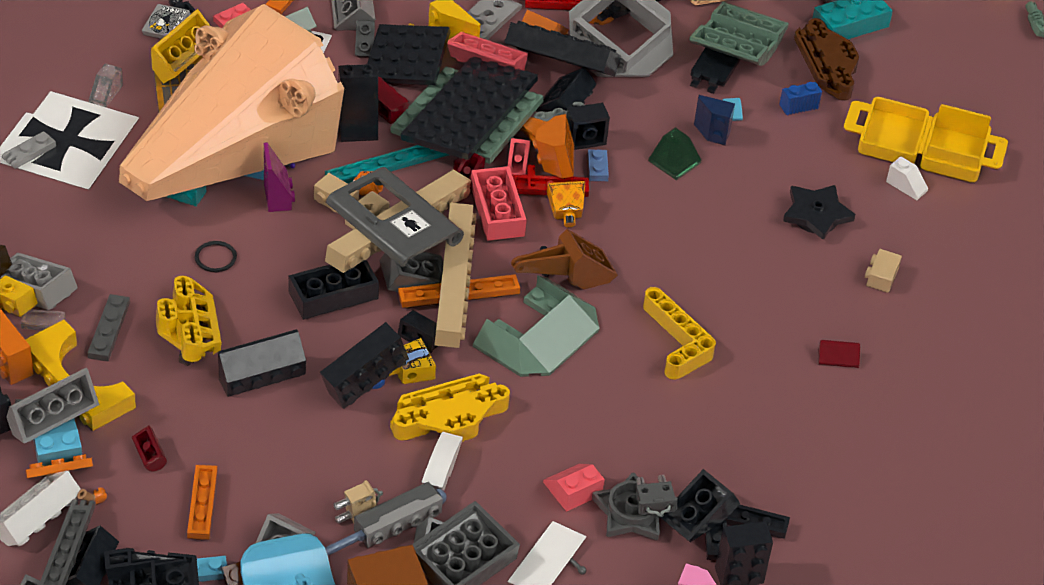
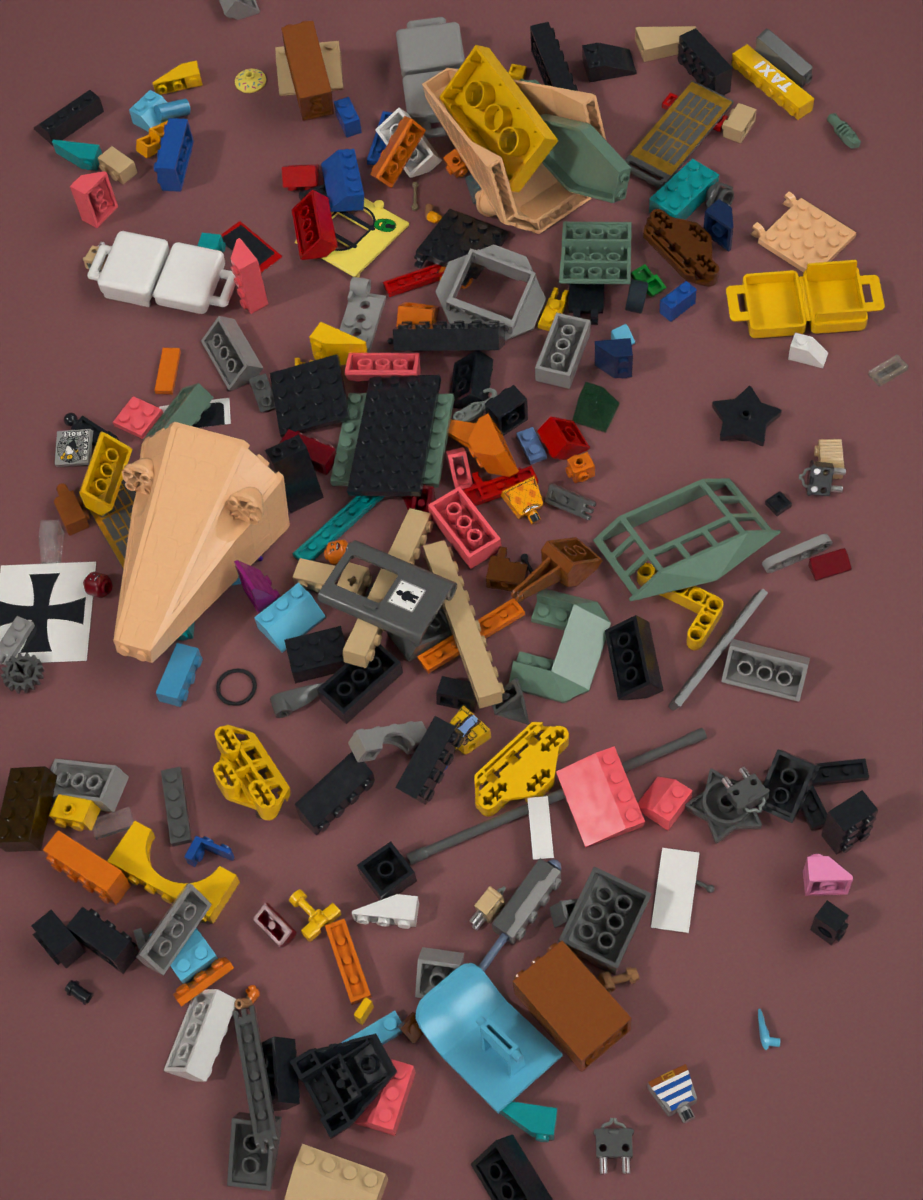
camera: 10 degrees left, 15 degrees up
none -> dark grey gear [1,652,45,694]
none -> dark orange hinge [54,483,90,536]
none -> dark red head [83,572,113,598]
none -> dark azure brick [156,643,203,707]
none -> blue bracket [184,836,235,867]
none -> medium azure slope [254,582,326,653]
none -> dark grey piece [270,683,323,718]
none -> black brick [284,626,346,684]
none -> yellow bar [289,889,341,942]
none -> light grey arch [348,721,427,762]
none -> white slope [352,894,419,929]
none -> yellow tile [354,997,374,1025]
none -> black brick [357,841,417,900]
none -> dark grey piece [406,728,707,865]
none -> reddish brown hinge [486,546,528,592]
none -> dark grey slope [492,678,530,725]
none -> light grey brick [535,313,591,389]
none -> red slope [537,416,590,460]
none -> yellow hinge [538,287,569,331]
none -> dark grey hinge [544,484,596,520]
none -> coral slope [556,746,645,848]
none -> orange brick [565,452,595,483]
none -> sand green window [593,478,781,602]
none -> black slope [605,615,664,700]
none -> black wheel [625,279,648,313]
none -> green slope [631,264,667,297]
none -> tile [668,589,768,711]
none -> dark blue slope [703,199,734,252]
none -> dark grey piece [706,181,734,208]
none -> light grey slope [721,639,810,702]
none -> light nougat plate [751,192,856,273]
none -> light grey beam [762,534,833,573]
none -> black tile [765,491,792,516]
none -> black piece [799,460,846,496]
none -> clear tile [868,354,909,387]

